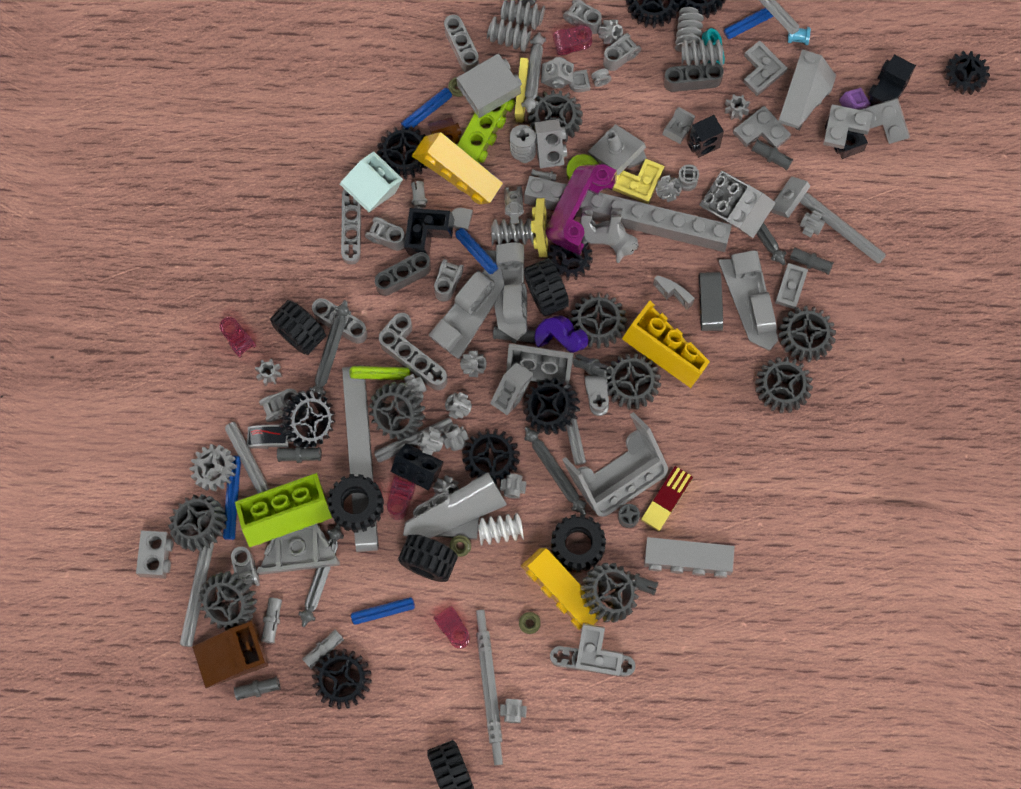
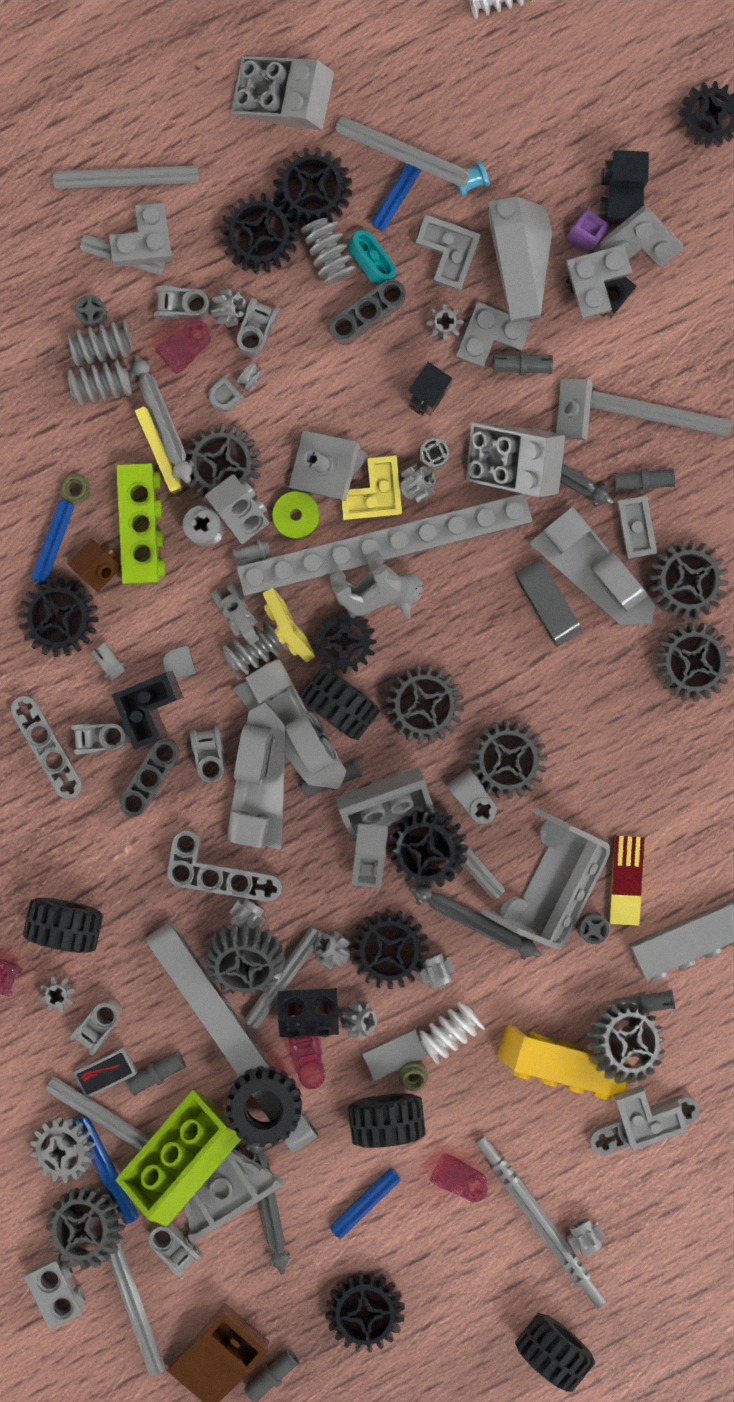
camera: 30 degrees left, 15 degrees up
dark grey gear [198,571,258,631] -> none
light grey pin [261,598,282,644] -> none
black gear [278,390,336,448] -> none
light grey pin [302,629,344,669] -> none
dark grey wheel [309,300,351,396] -> none
light grey beam [312,298,367,344] -> none
light aqua slope [340,151,403,212] -> none
lime axle [349,366,410,380] -> none
light grey panel [403,472,507,538] -> none
yellow wedge [412,132,503,205] -> none
light grey gear [417,427,444,455] -> none
light grey beam [444,15,479,72] -> none
light grey gear [445,392,472,419] -> none
blue axle [455,228,498,274] -> none
light grey brick [457,53,522,118] -> none
light grey gear [460,351,487,377] -> none
olive plate [519,612,541,634] -> none
dark purple animal [534,315,588,353] -> none
light grey brick [541,57,574,89] -> none
magenta windscreen [545,164,617,255] -> none
black tyre [551,514,606,572] -> none
dark grey pin [573,354,614,379] -> none
yellow wedge [622,300,710,388] -> none
light grey slope [653,275,695,310] -> none
light grey bracket [662,107,695,144] -> none
light grey piece [682,39,723,66] -> none
light grey gear [800,210,825,238] -> none

